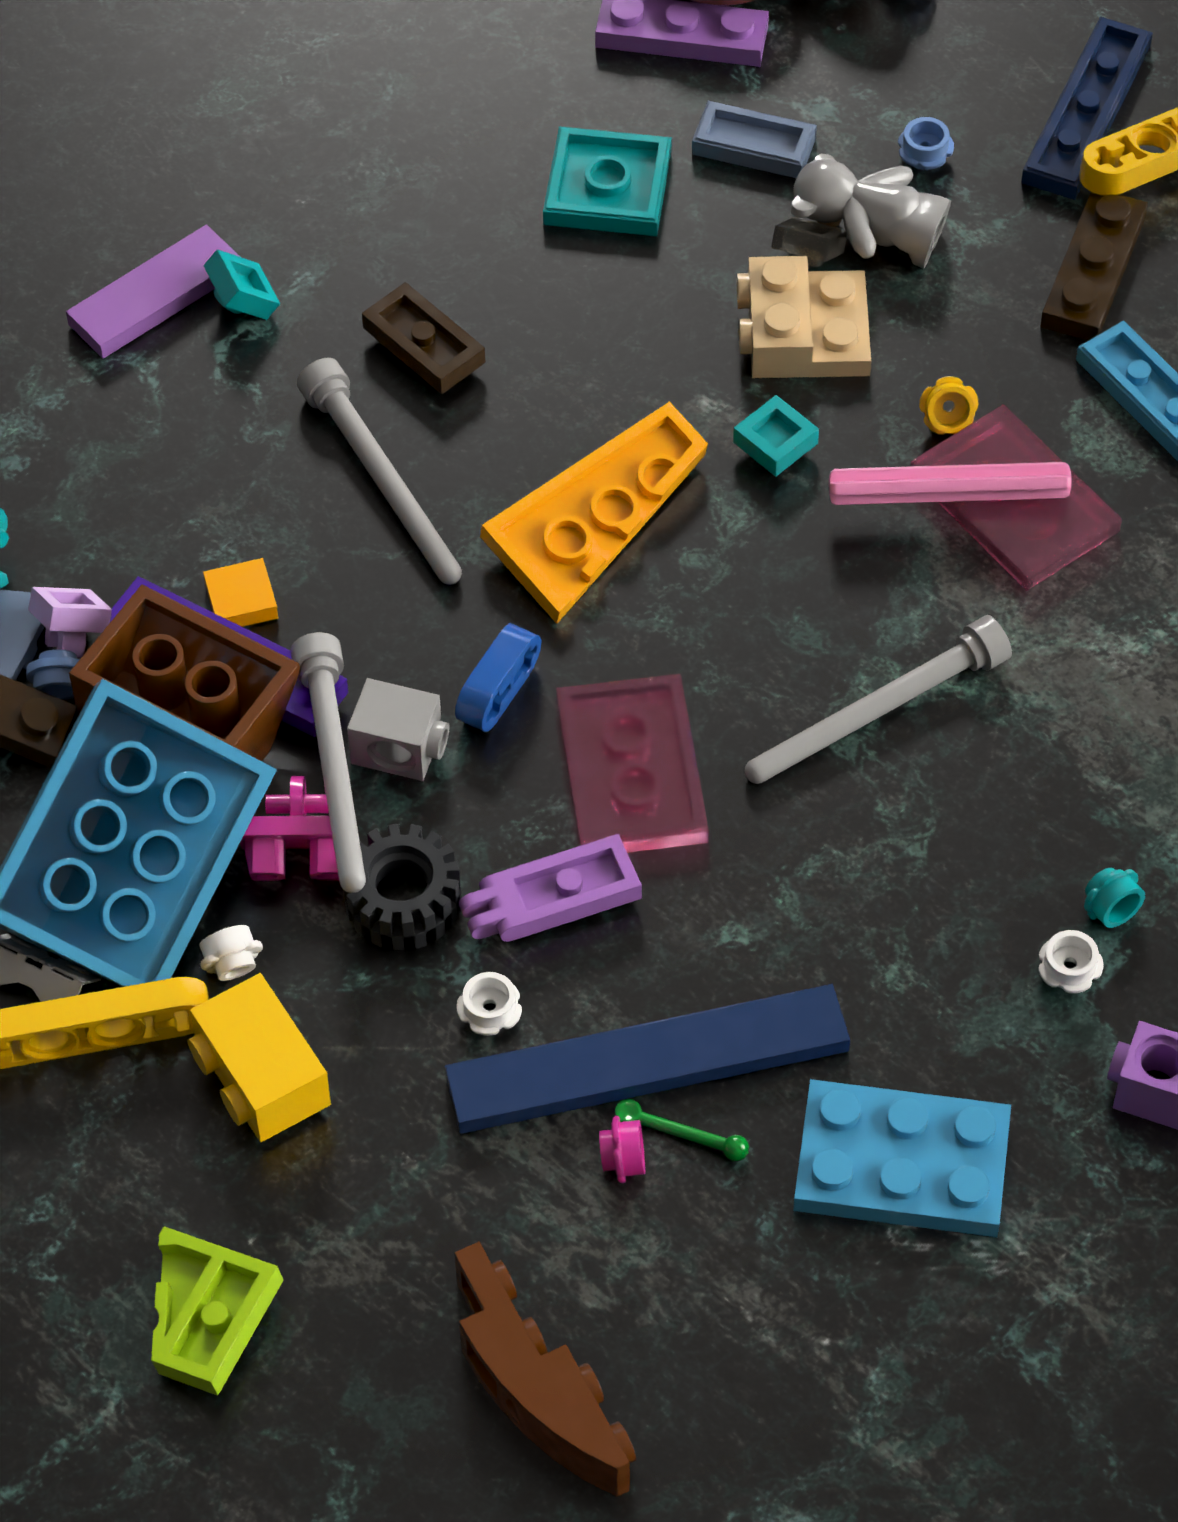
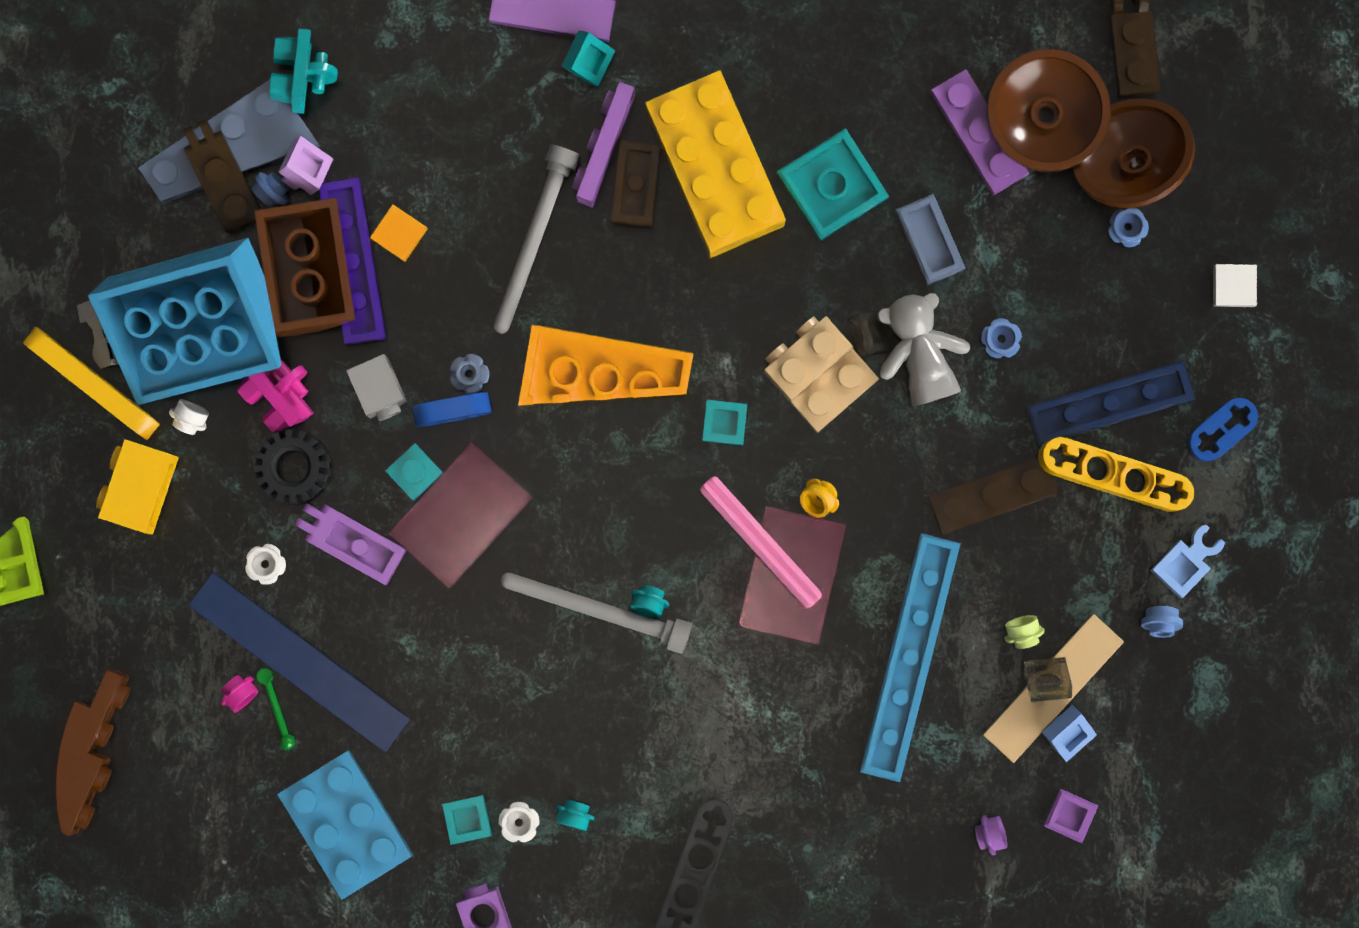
camera: 50 degrees right, 30 degrees up
light grey piece [291,632,366,893] -> none
none -> teal plate [386,443,444,501]
none -> teal plate [442,795,492,845]
none -> sand blue plate [449,354,490,394]
none -> medium lavender plate [572,82,635,207]
none -> teal plate [630,585,669,619]
none -> yellow brick [645,70,786,258]

